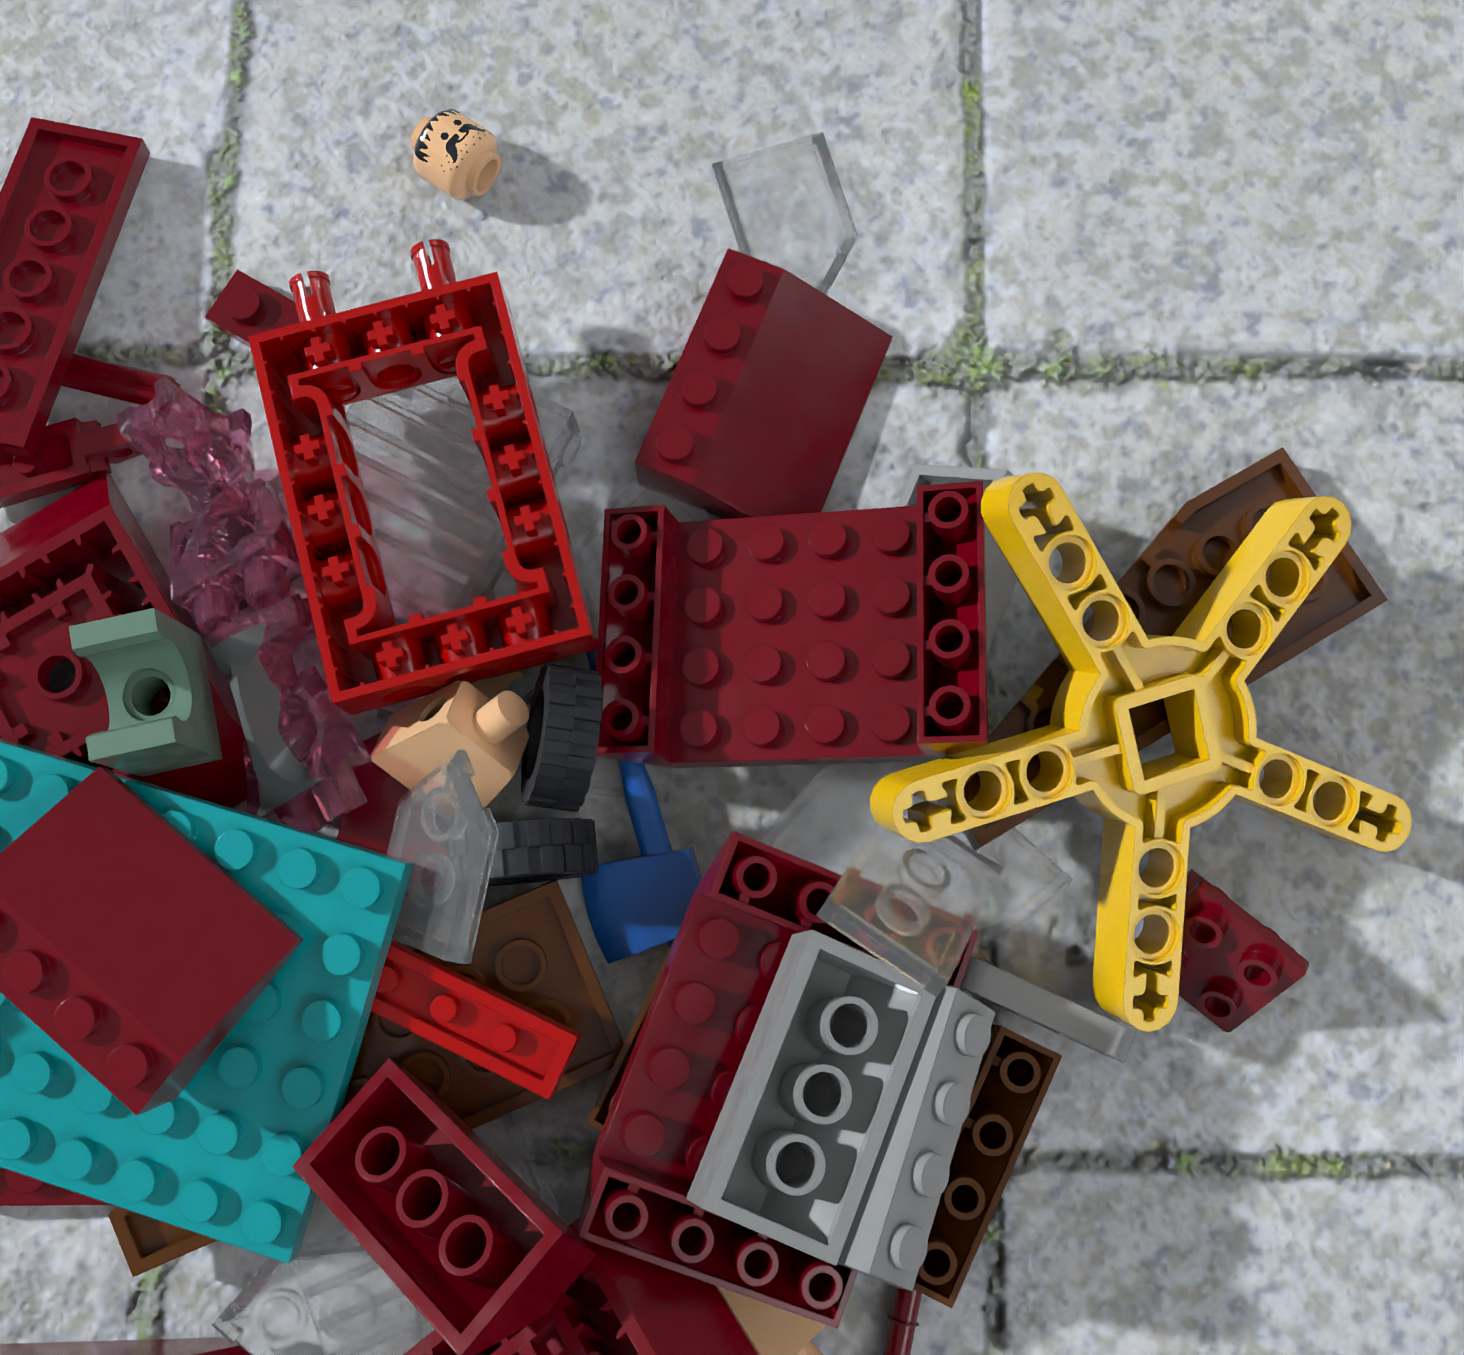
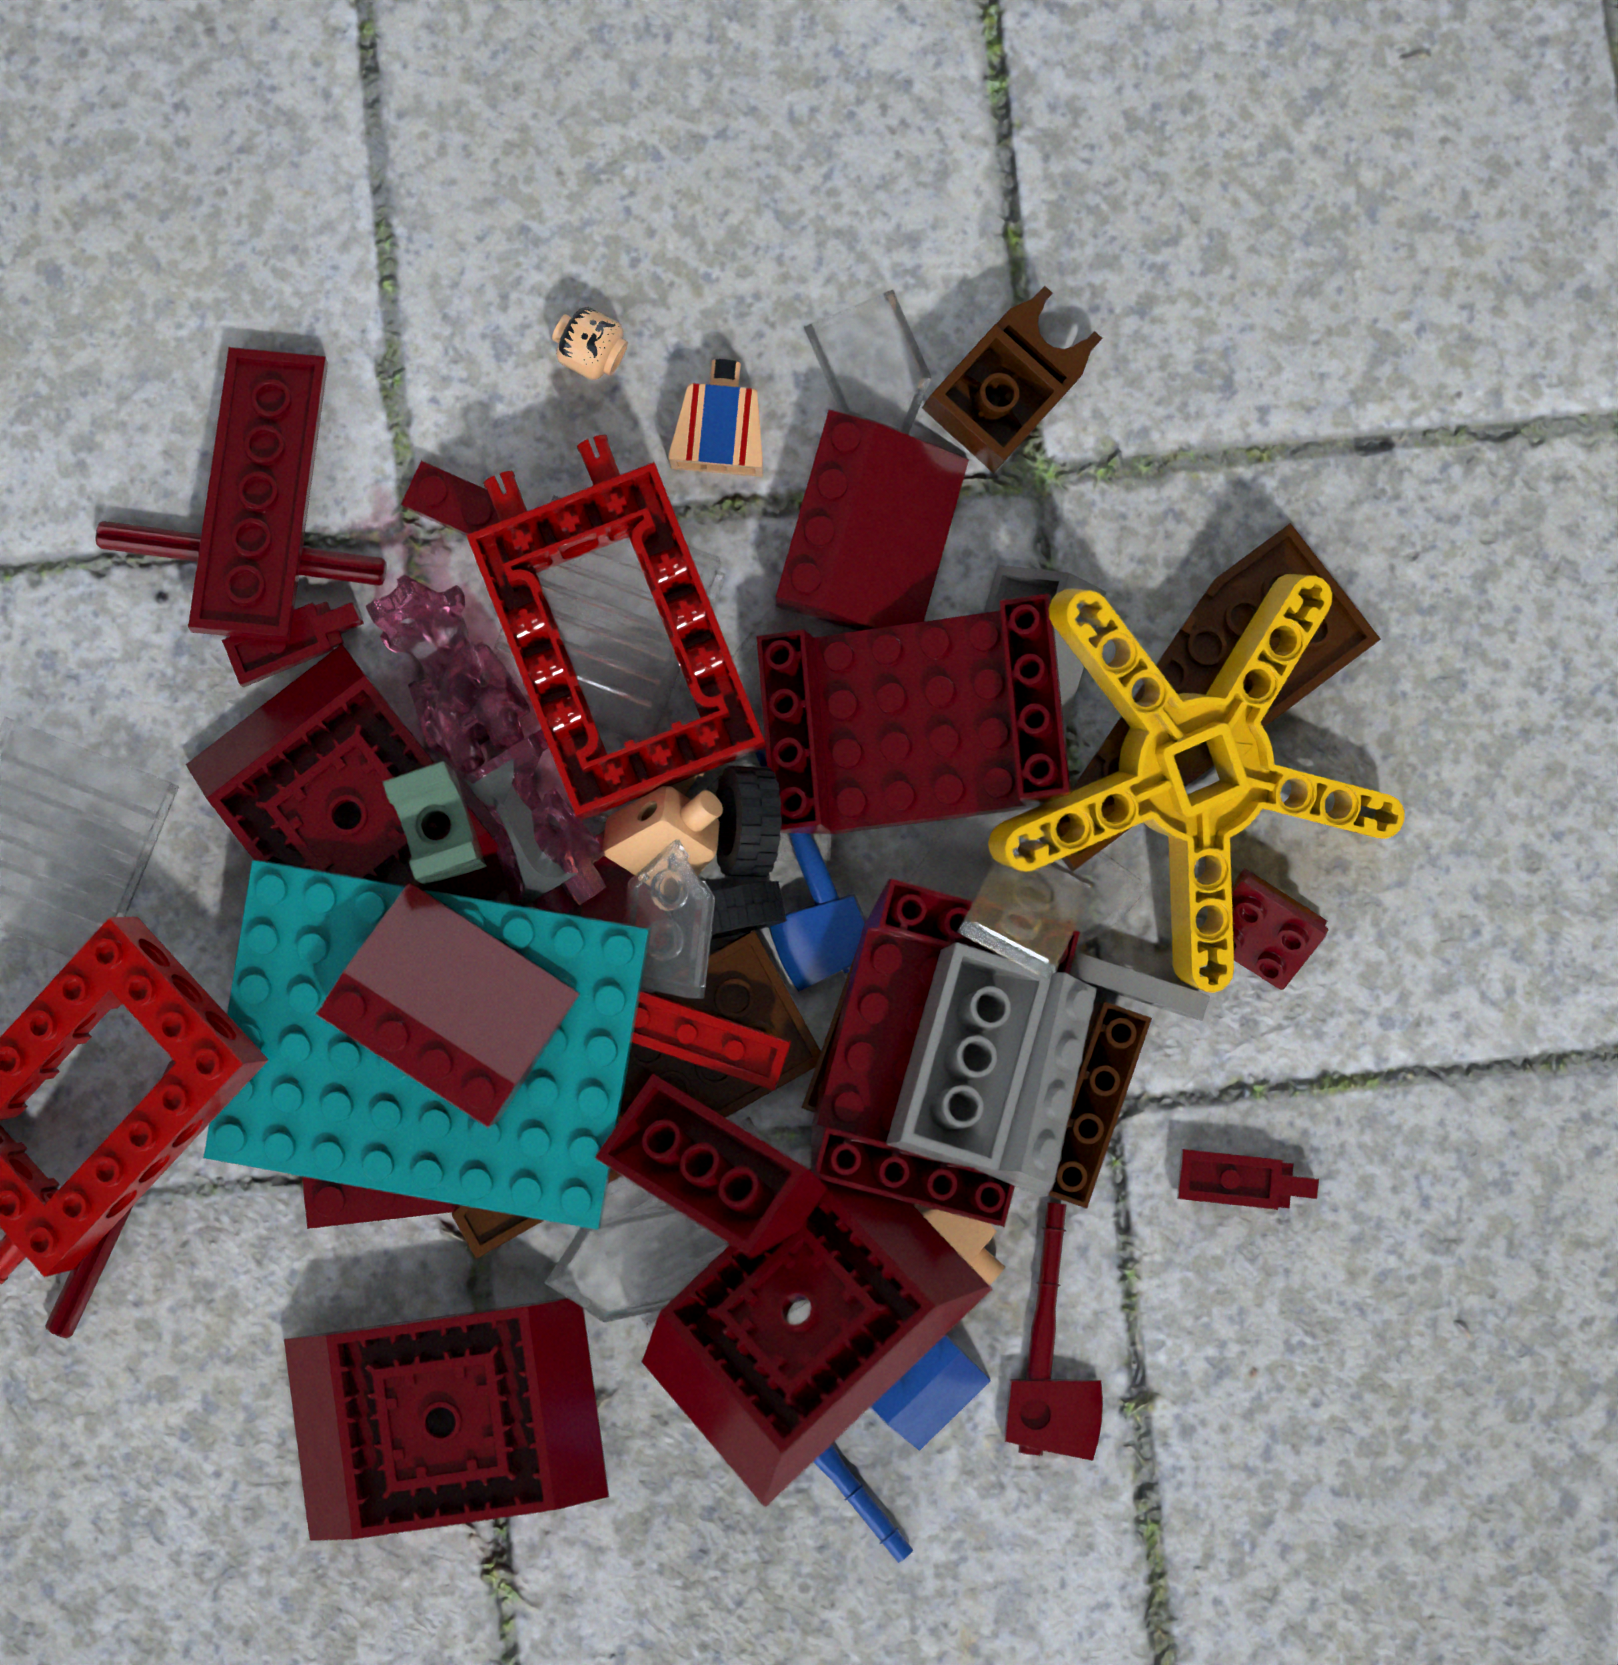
camera: 10 degrees left, 5 degrees up
none -> torso [669,359,763,477]
none -> reddish brown brick [922,286,1103,474]
none -> dark red hinge [1177,1149,1319,1210]

